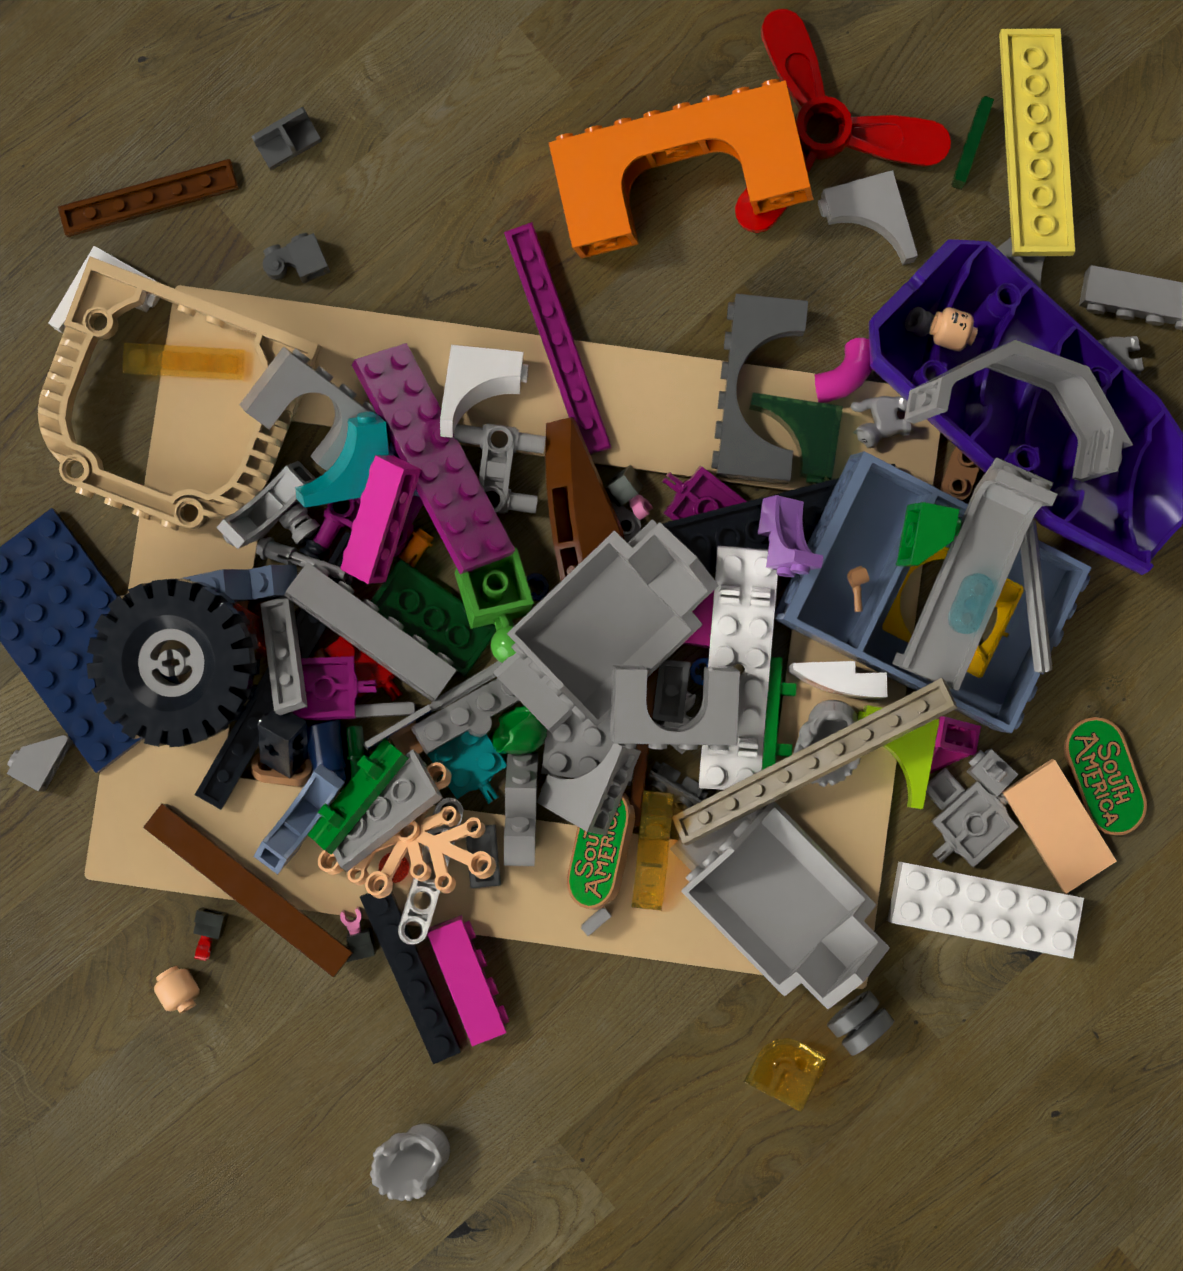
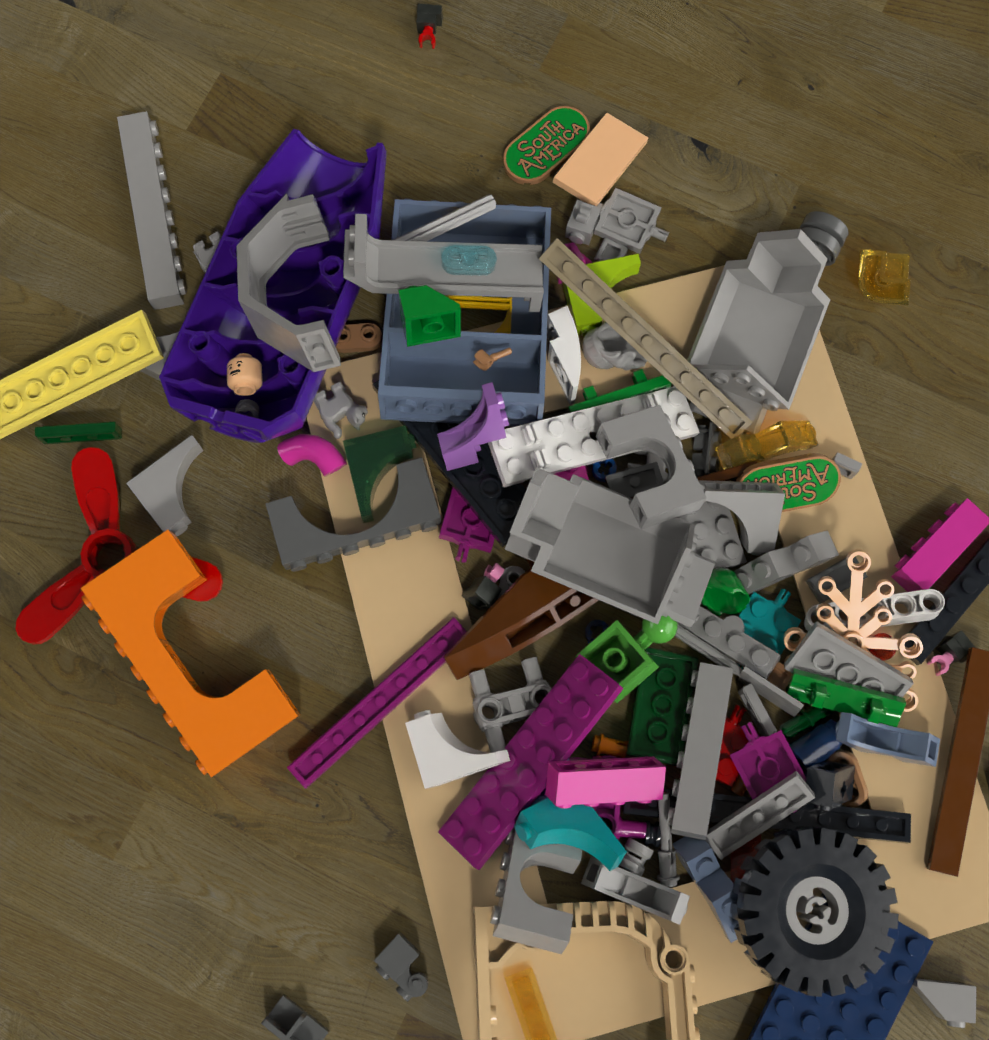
camera: 115 degrees left, 10 degrees down
white brick [887,861,1084,959] -> none

